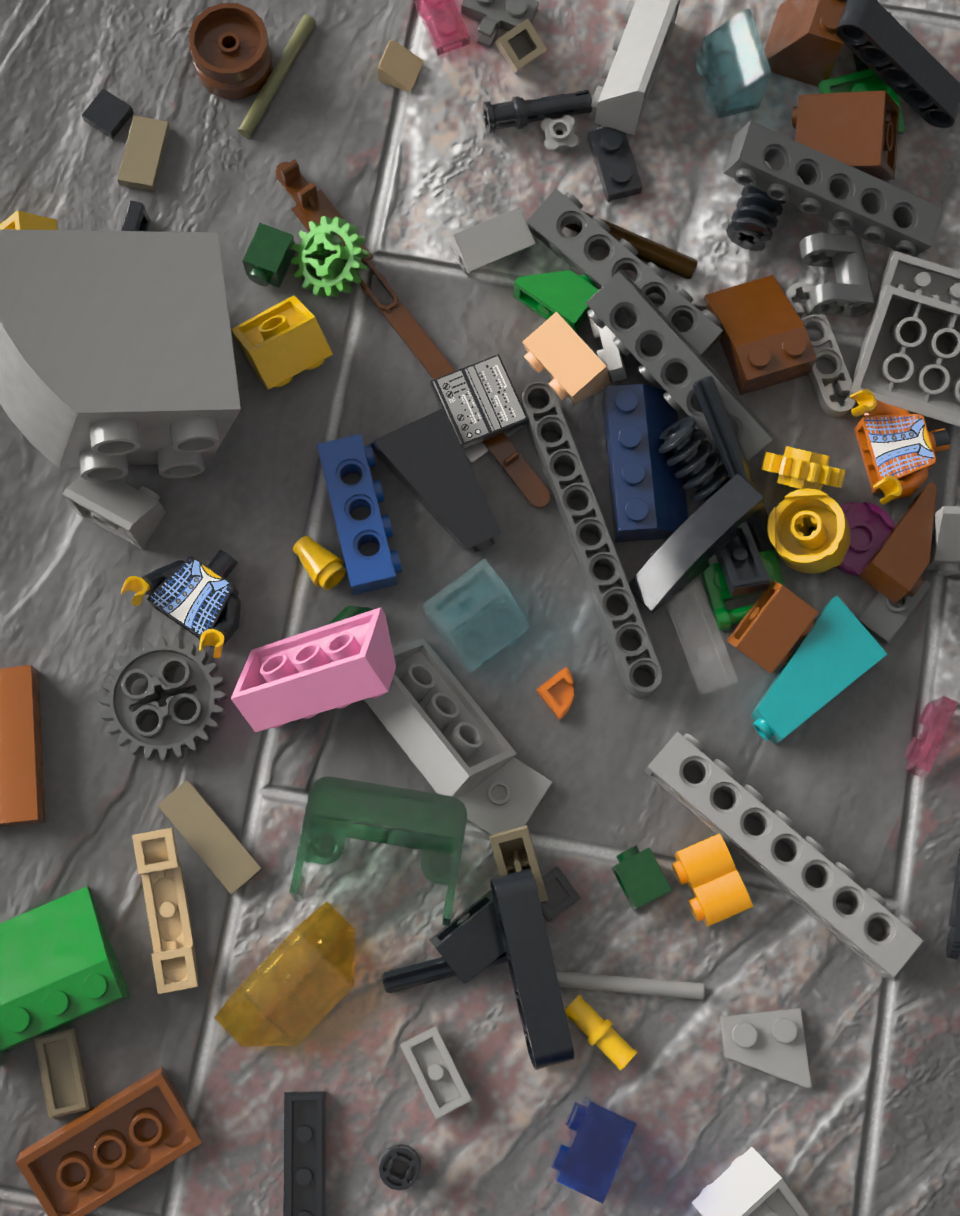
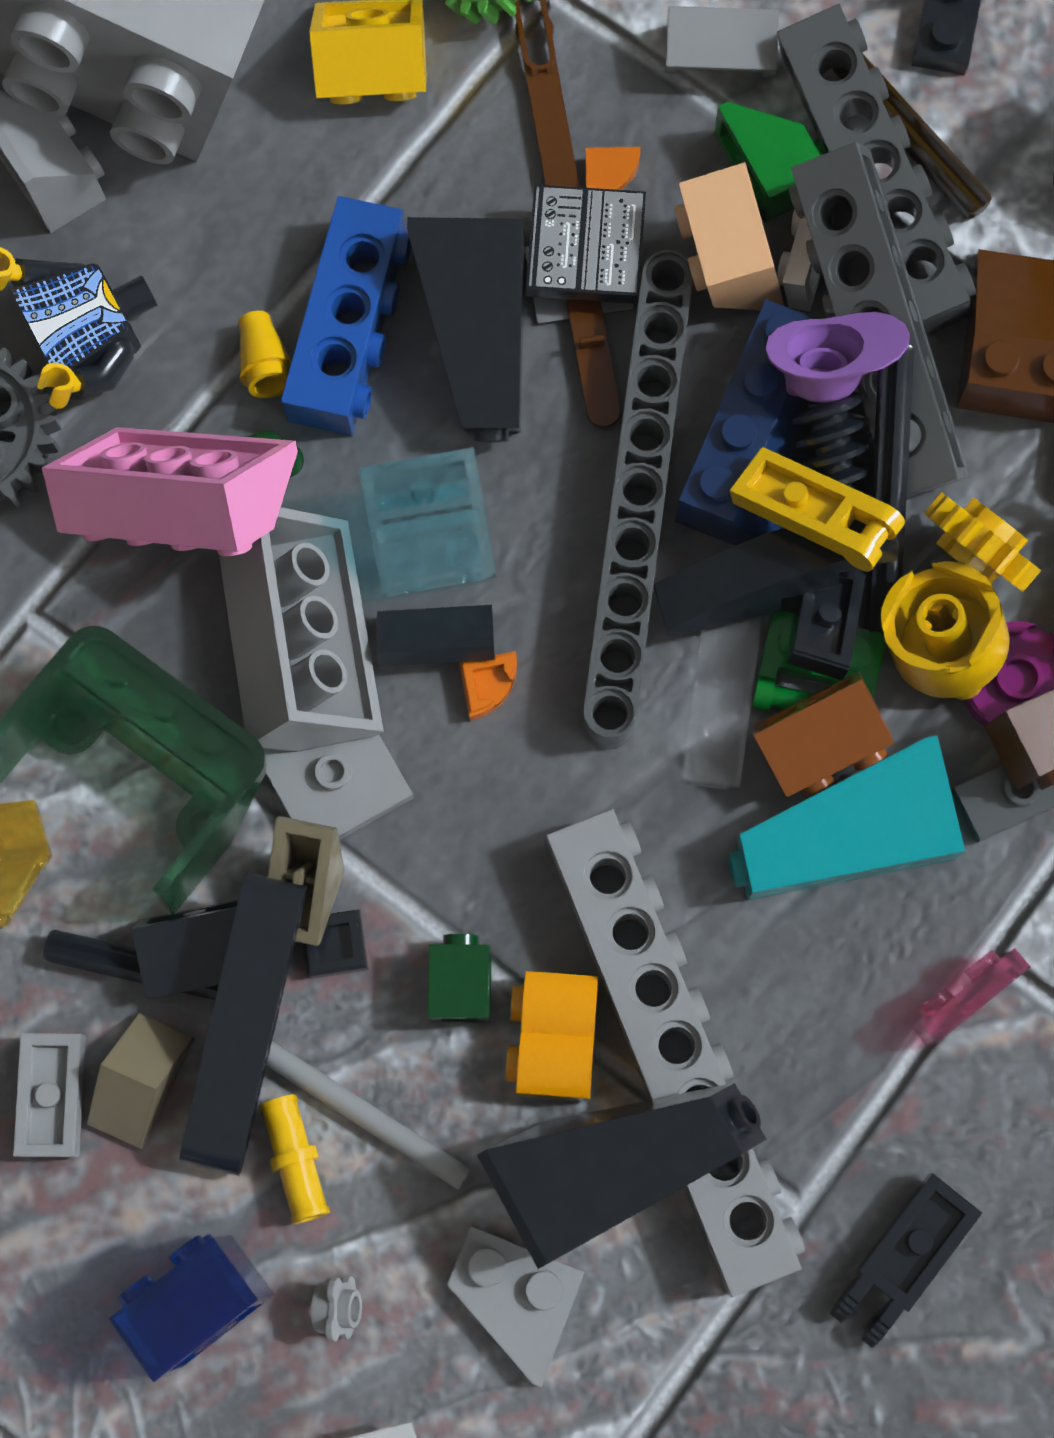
camera: 35 degrees right, 0 degrees up
none -> dark tan slope [87,1013,194,1149]
none -> light grey plate [311,1276,362,1342]
none -> black tile [377,605,495,667]
none -> black slope [477,1083,766,1269]
none -> orange tile [585,147,641,190]
none -> yellow plate [730,447,905,571]
none -> medium lavender piece [765,312,910,403]

